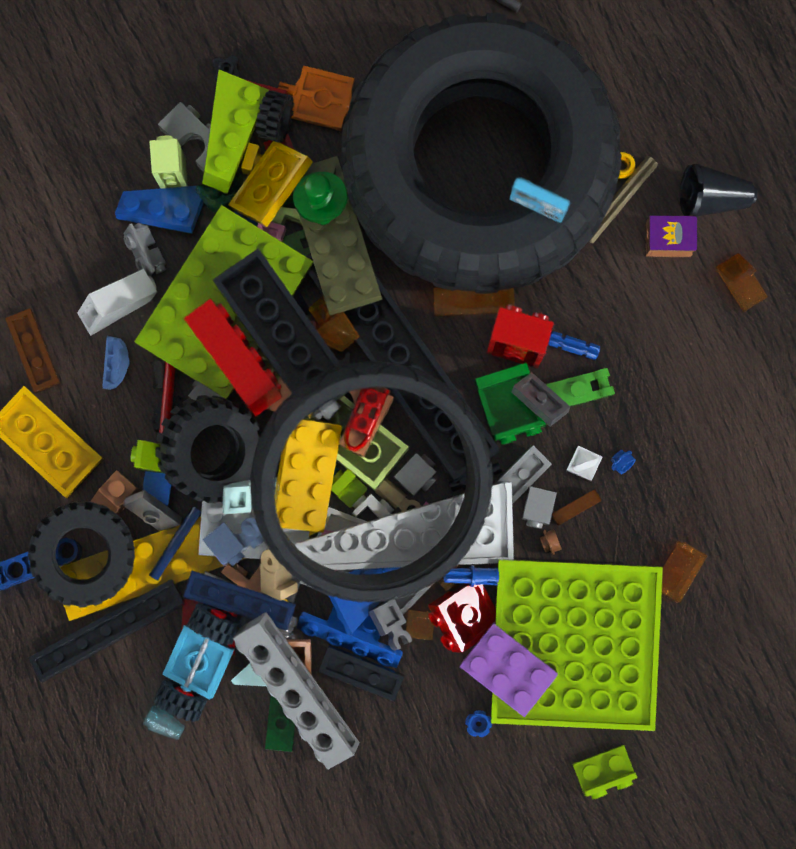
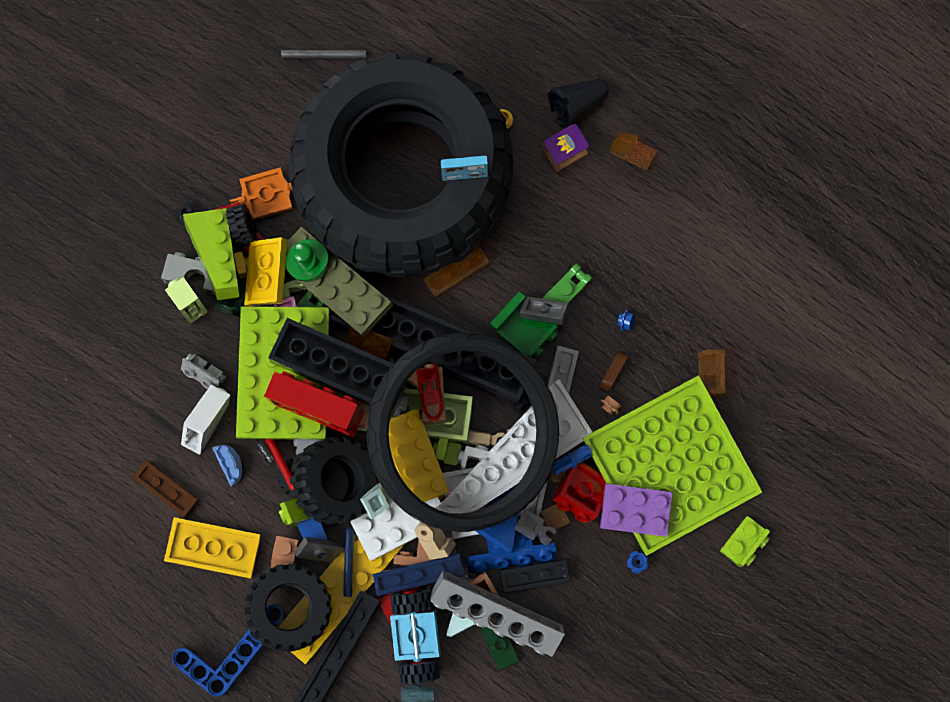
camera: 30 degrees left, 5 degrees down
blue wing [115,185,208,234] -> none
sand blue brick [203,518,264,567] -> none
light grey brick [394,453,436,497] -> none
red brick [486,305,554,369] -> none
light grey brick [521,486,557,529] -> none
blue axle [548,331,600,360] -> none
white tile [566,446,602,482] -> none
dark tan axle [589,156,658,243] -> none

